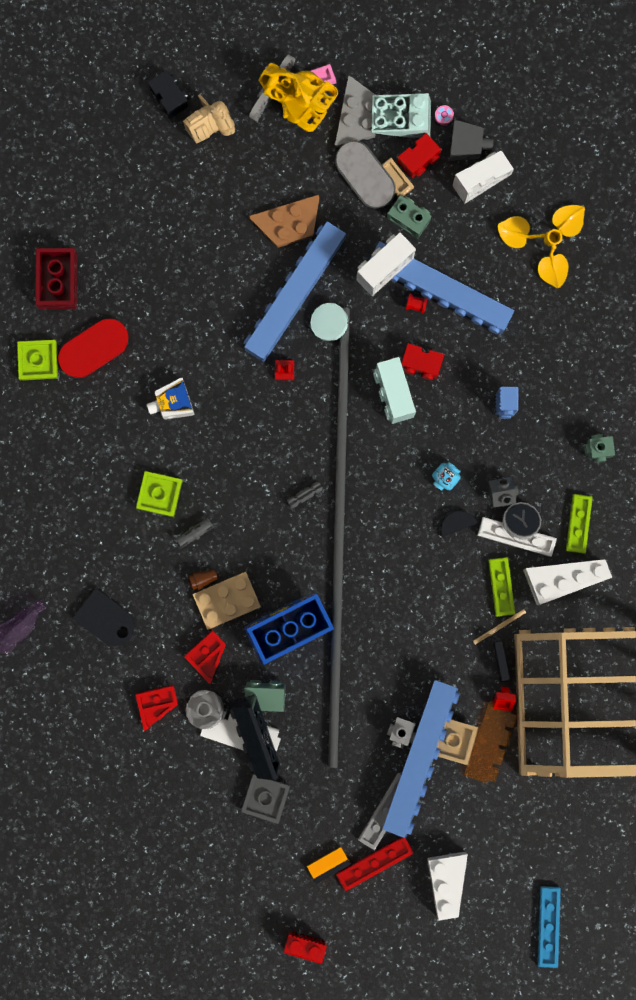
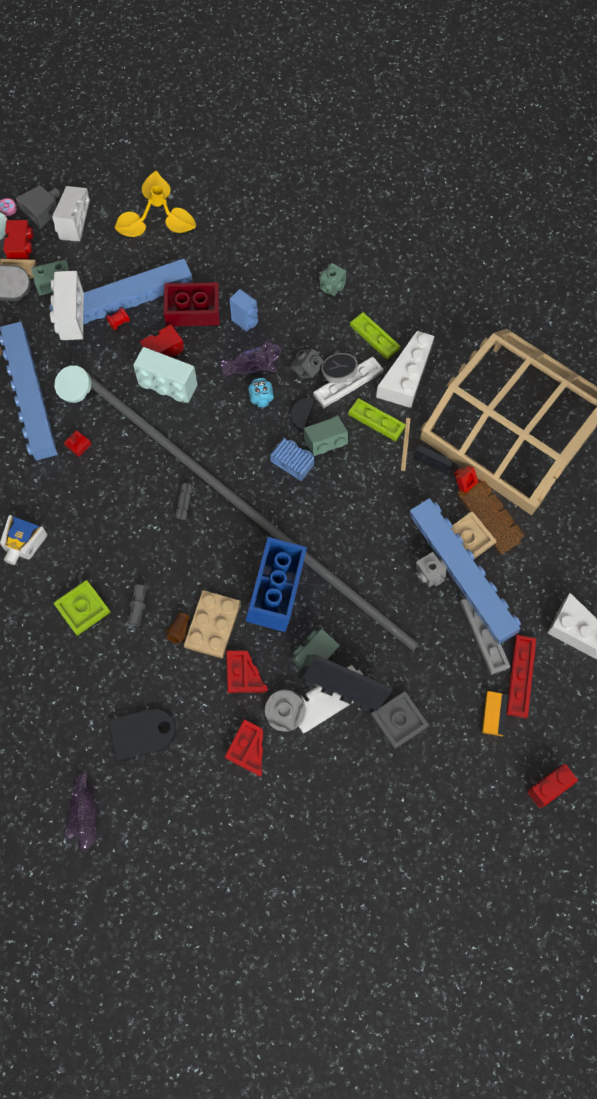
camera: 50 degrees left, 15 degrees down
none -> dark red brick [164,282,220,327]
none -> clear purple animal [220,341,282,377]
none -> medium blue brick [270,438,314,481]
none -> sand green brick [304,416,348,456]

